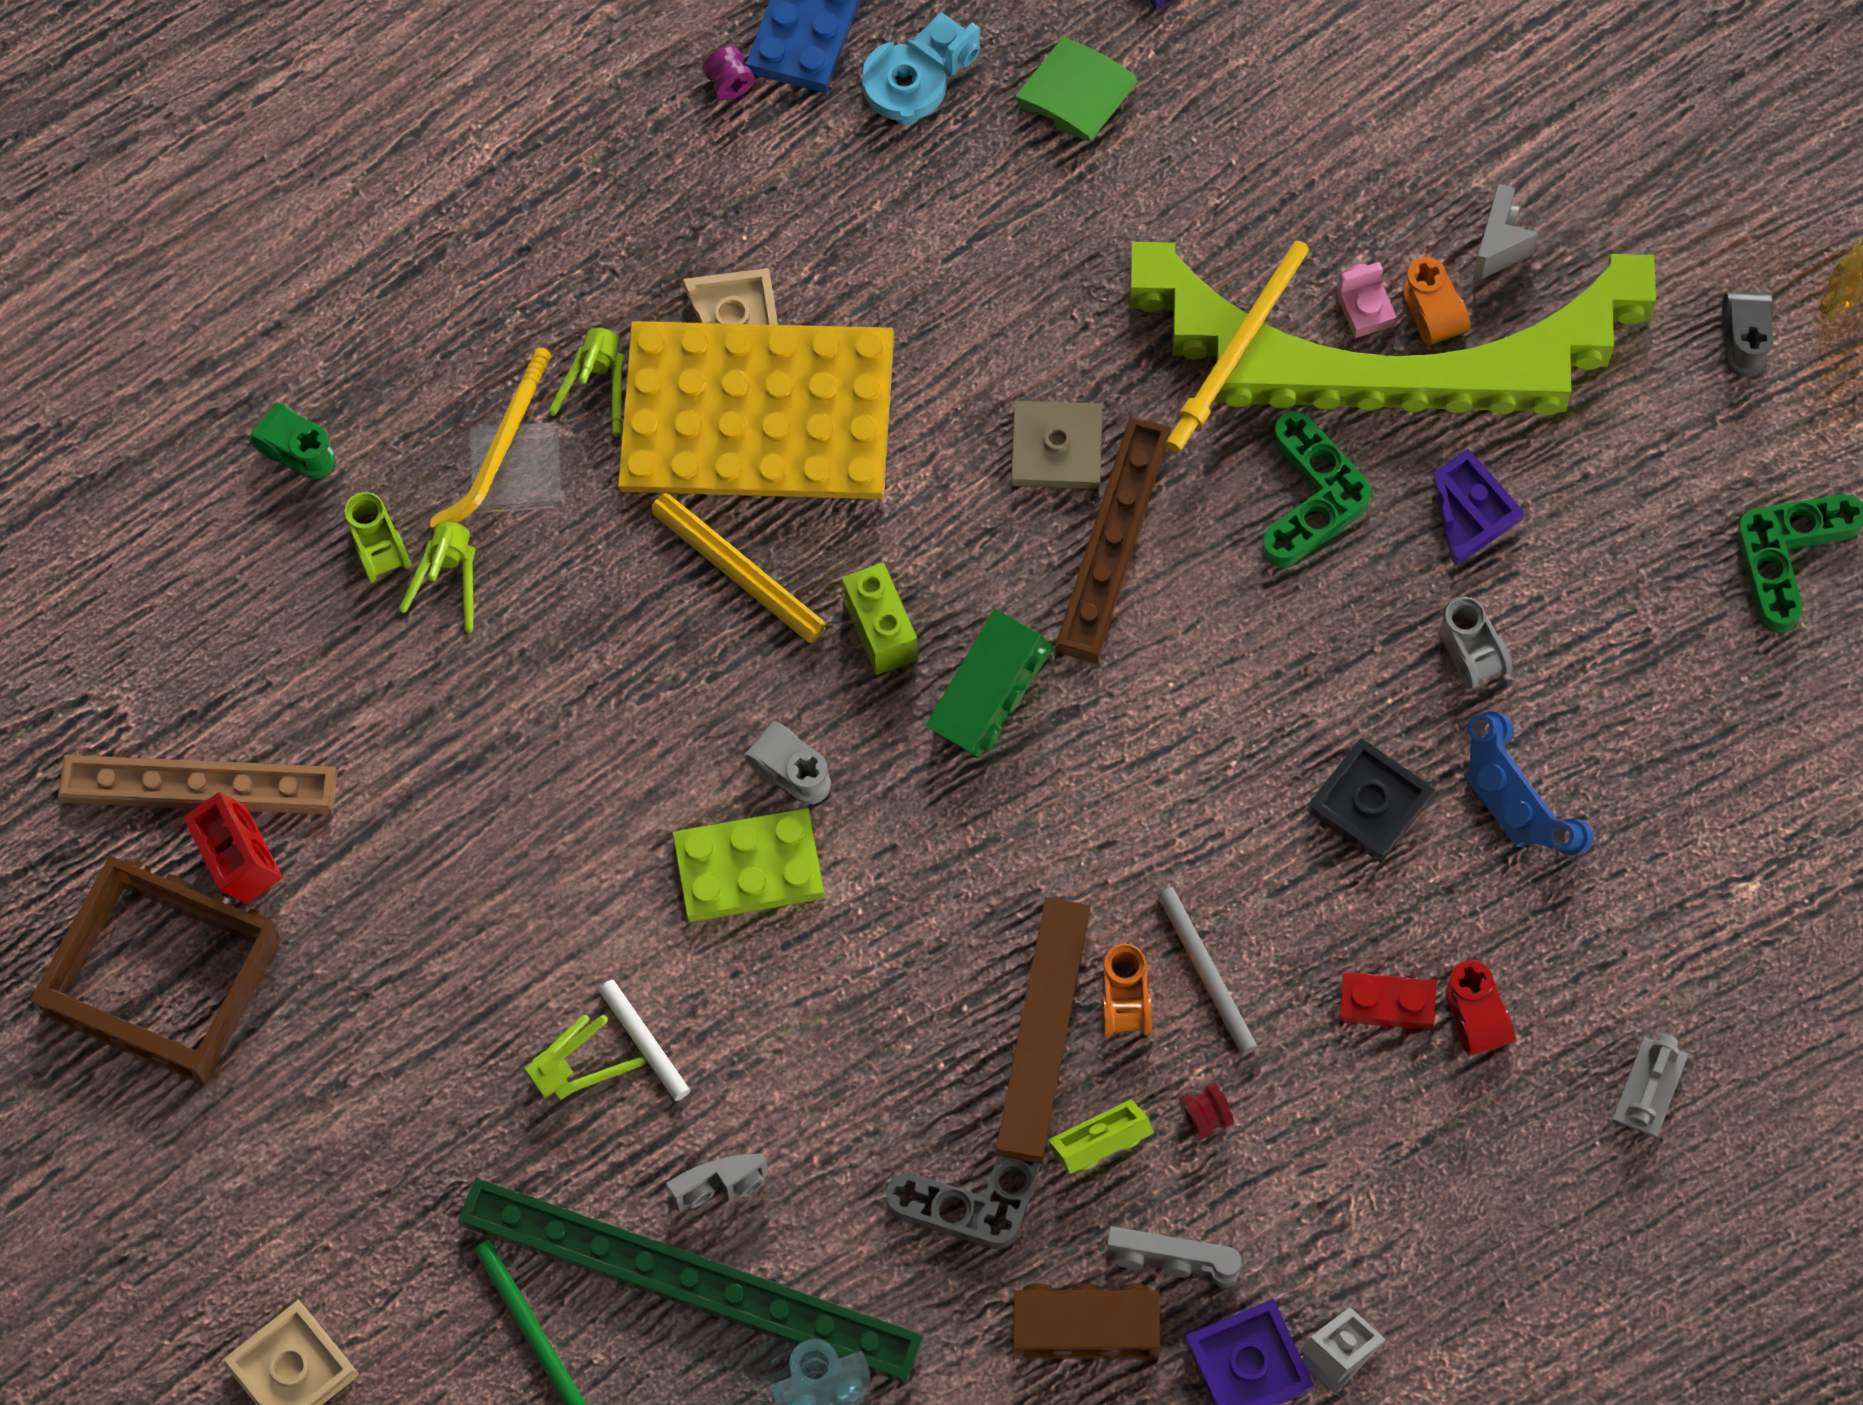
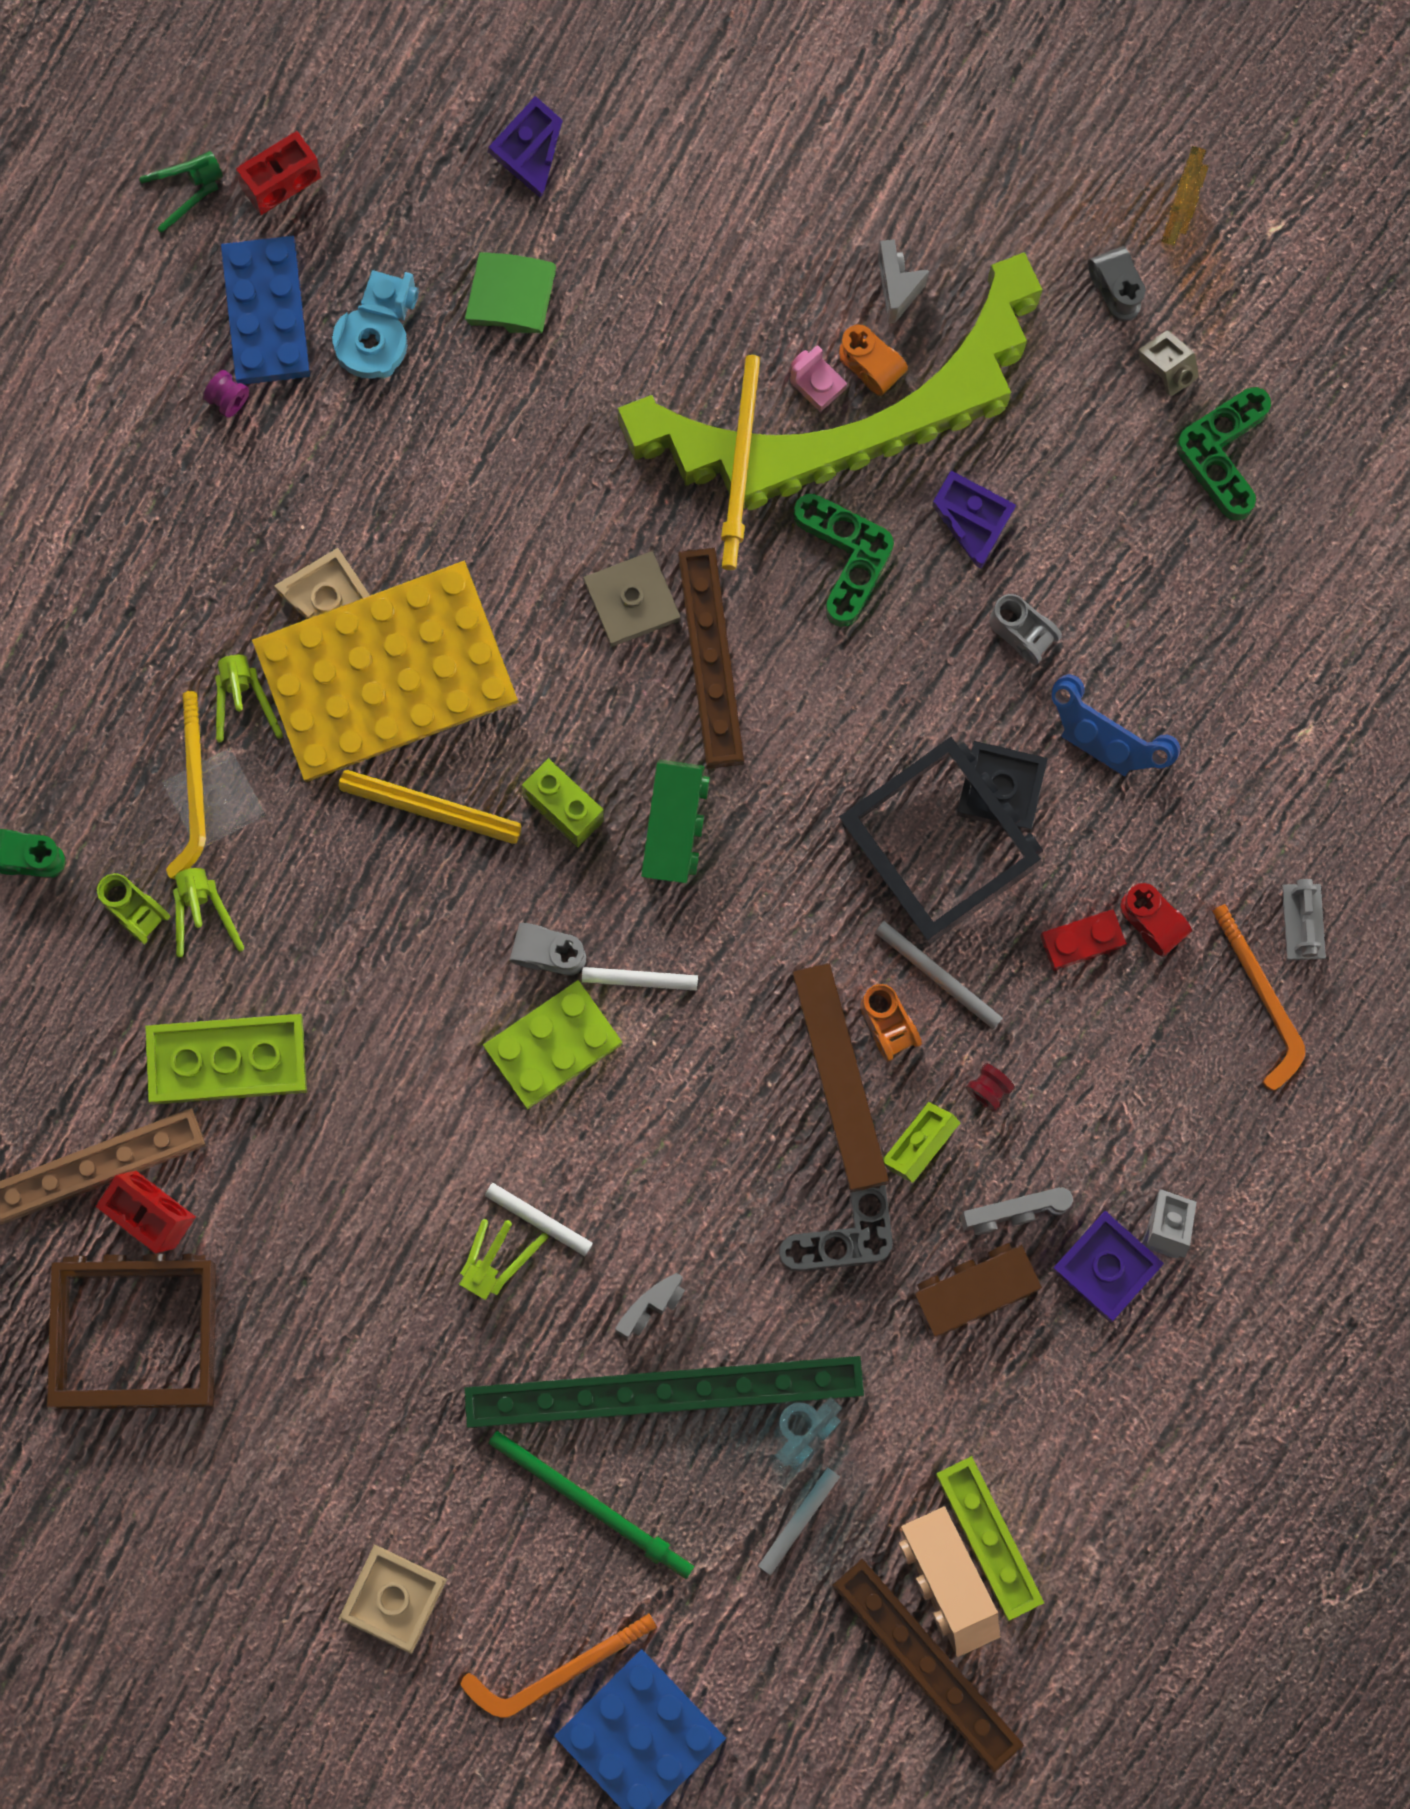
camera: 30 degrees left, 10 degrees up
none -> lime plate [145,1014,307,1105]
none -> white bar [582,967,698,991]
none -> black window [839,737,1043,944]
none -> dark tan bracket [1139,330,1199,396]
none -> orange piece [1212,904,1306,1091]

